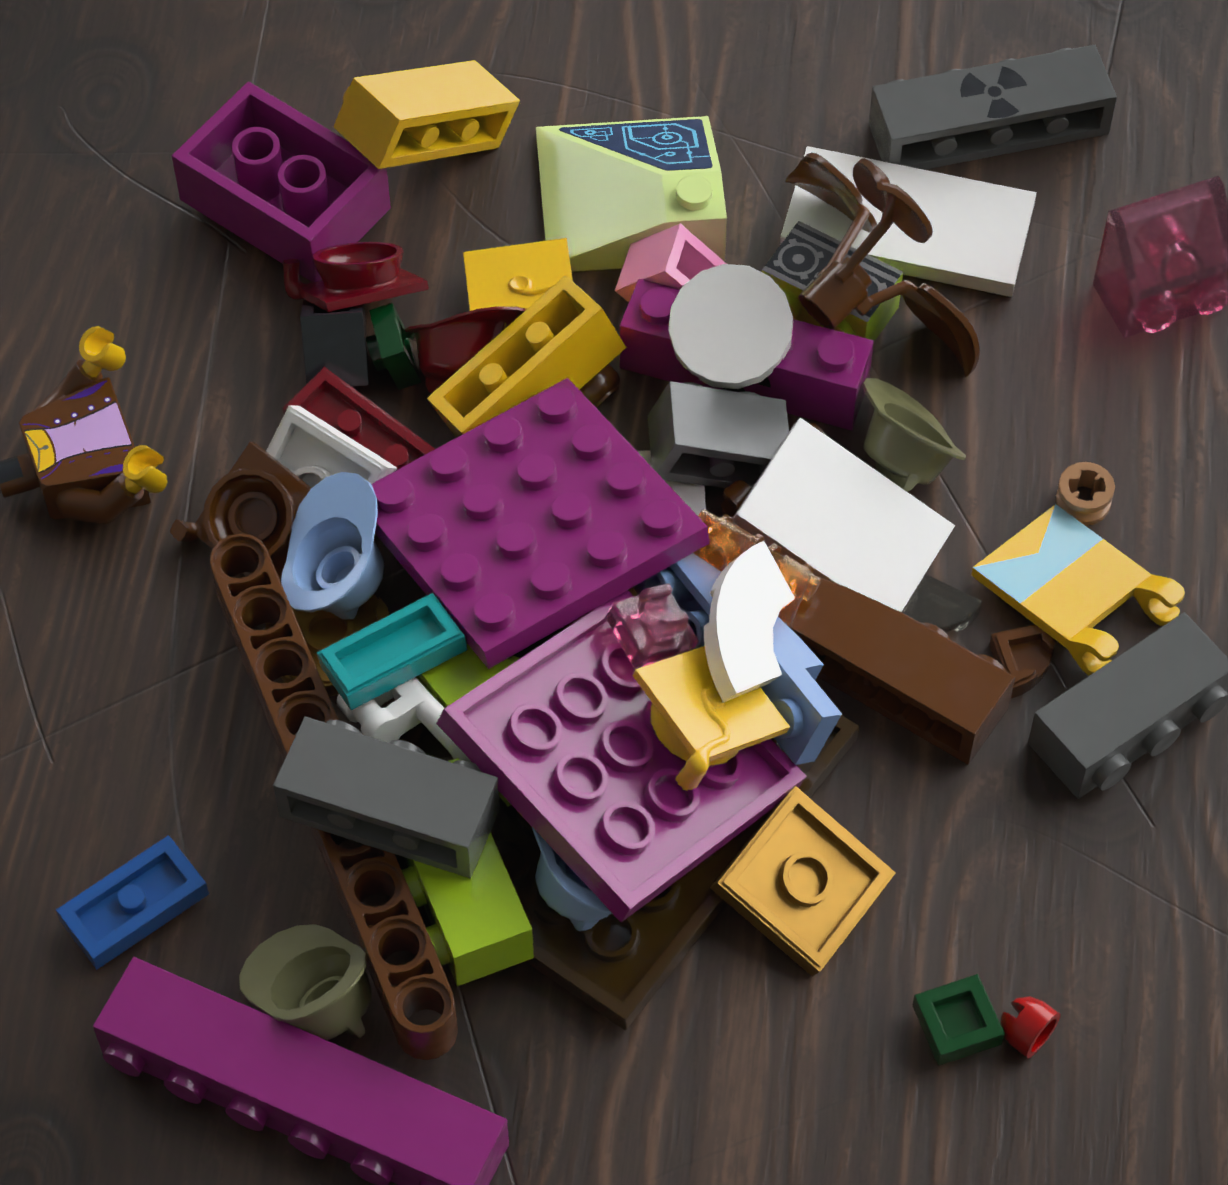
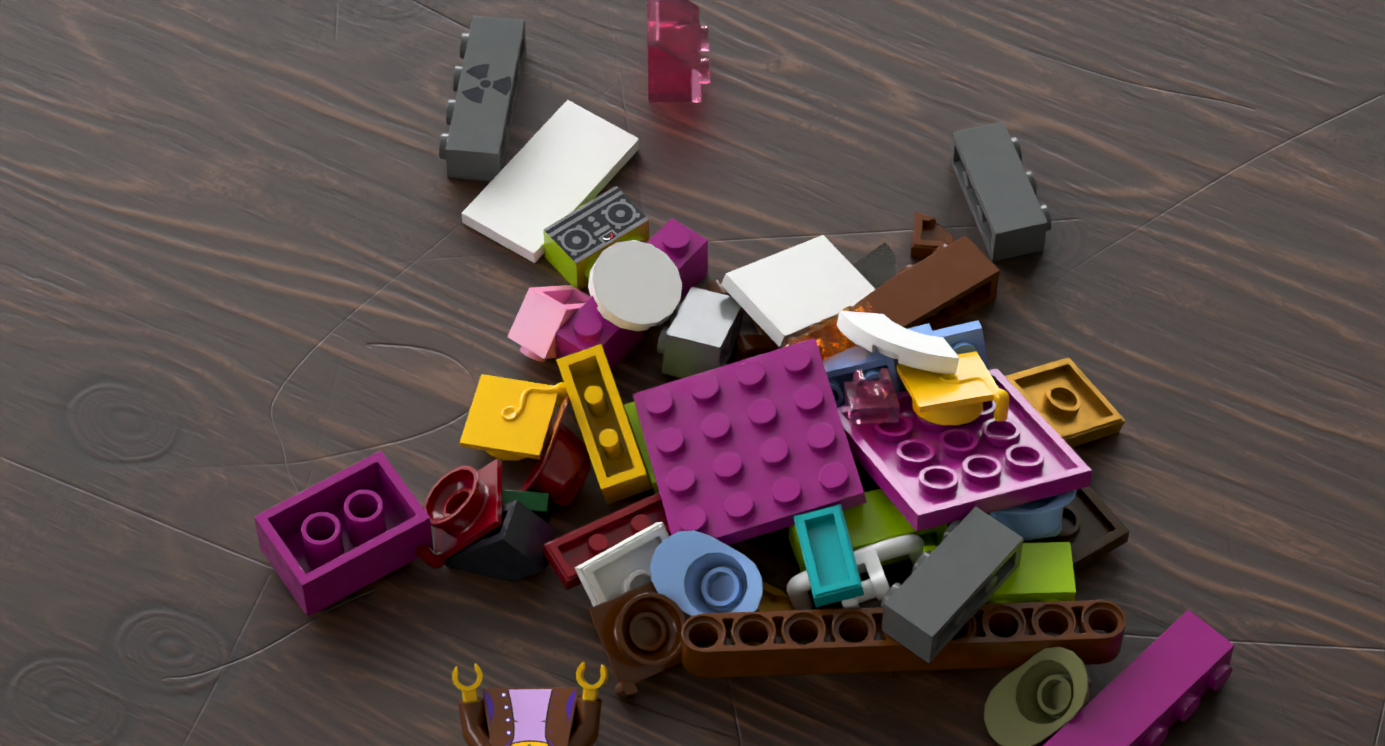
camera: 70 degrees left, 5 degrees down
yellow brick [333,60,520,169] -> none
yellowish green slope [536,116,727,272] -> none
reddish brown plant [785,152,980,378] -> none
olive piece [862,378,966,492] -> none
dark green plate [912,974,1005,1066] -> none
yellow flag [971,504,1185,676] -> none
red hinge [1000,996,1061,1058] -> none
medium nougat bush [1055,462,1115,525] -> none

